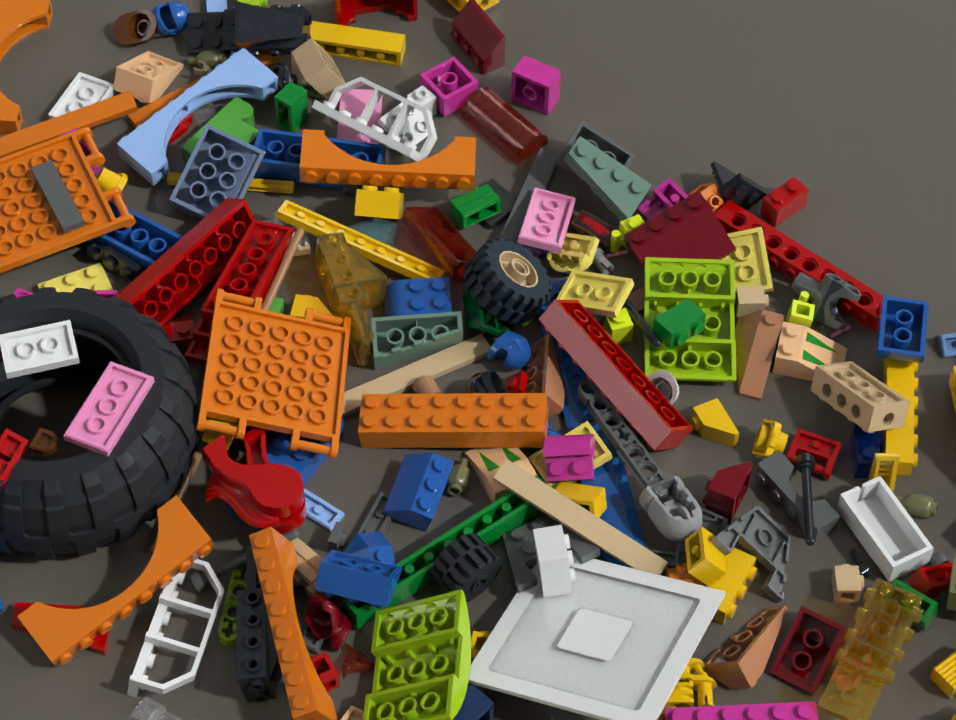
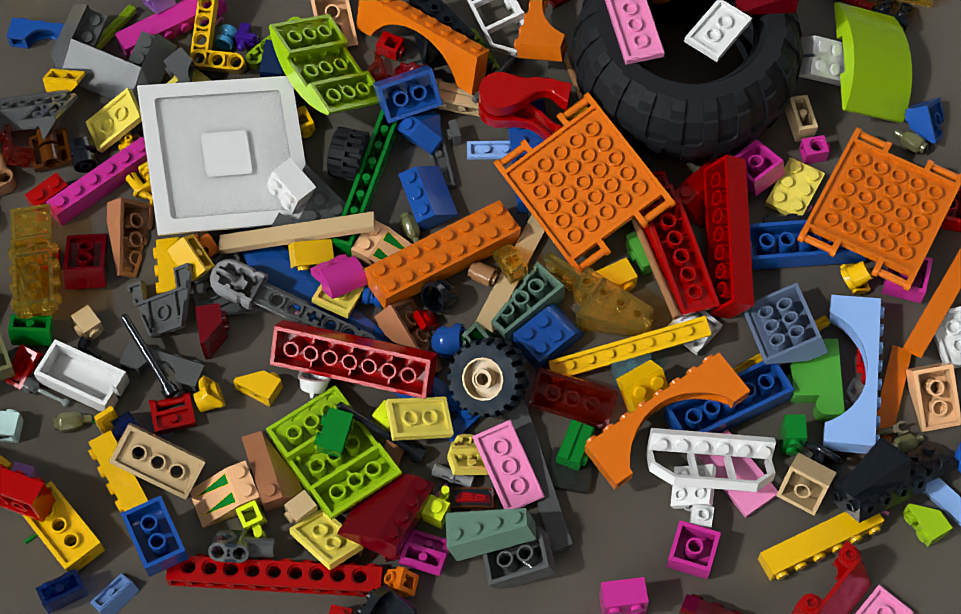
camera: 145 degrees right, 10 degrees up
dark grey tile [31,160,85,233] -> none
clear red brick [461,87,548,165] -> none
none -> clear yellow slope [491,243,528,284]

